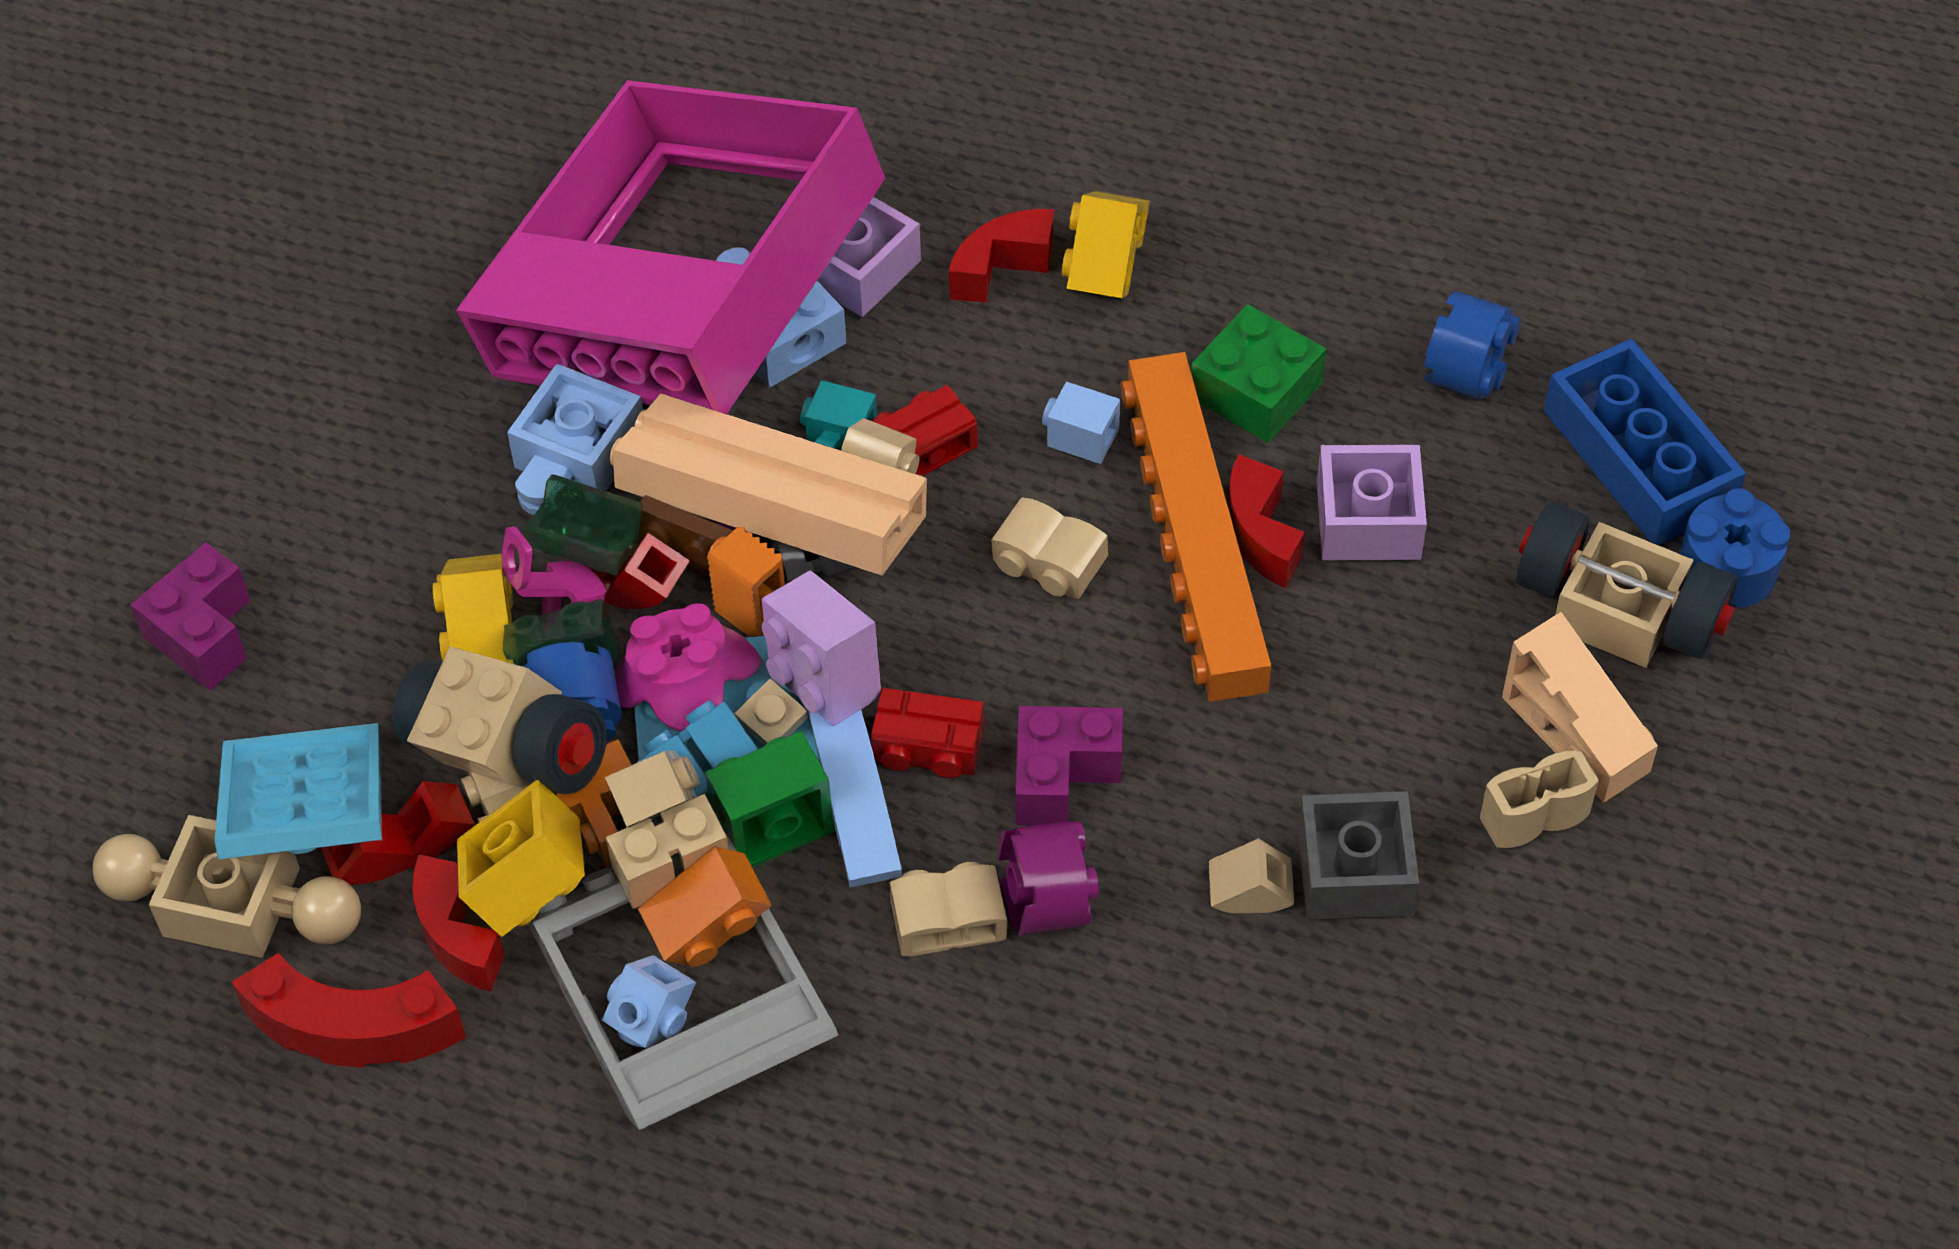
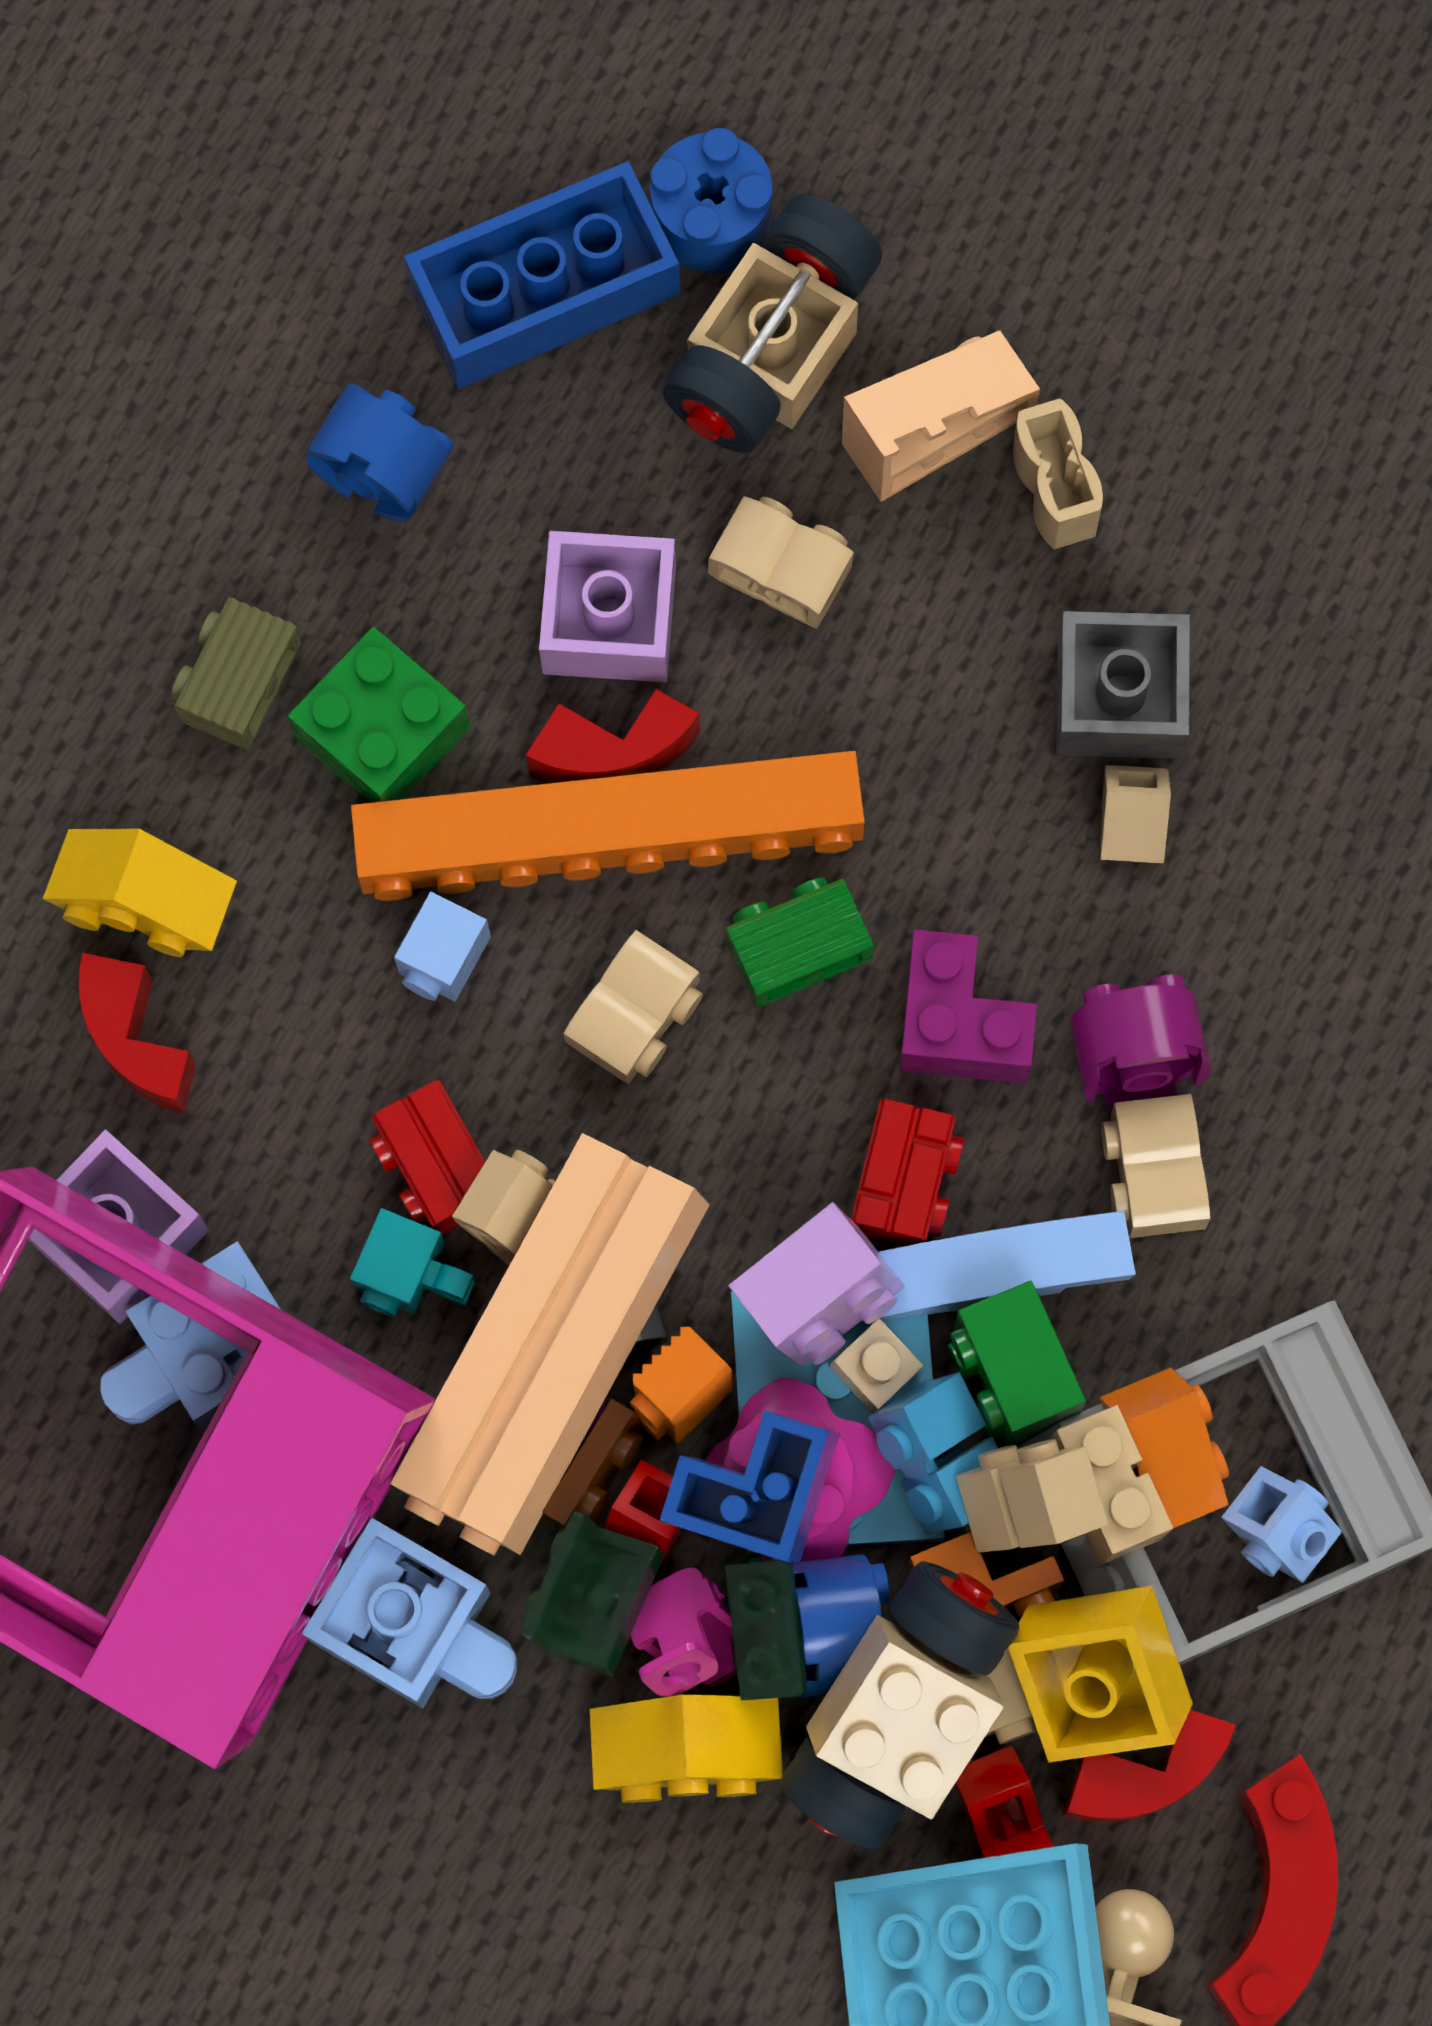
camera: 85 degrees left, 20 degrees up
none -> olive brick [171,597,302,751]
none -> blue brick [659,1411,840,1563]
none -> tan brick [708,496,854,629]
none -> green brick [726,877,874,1008]

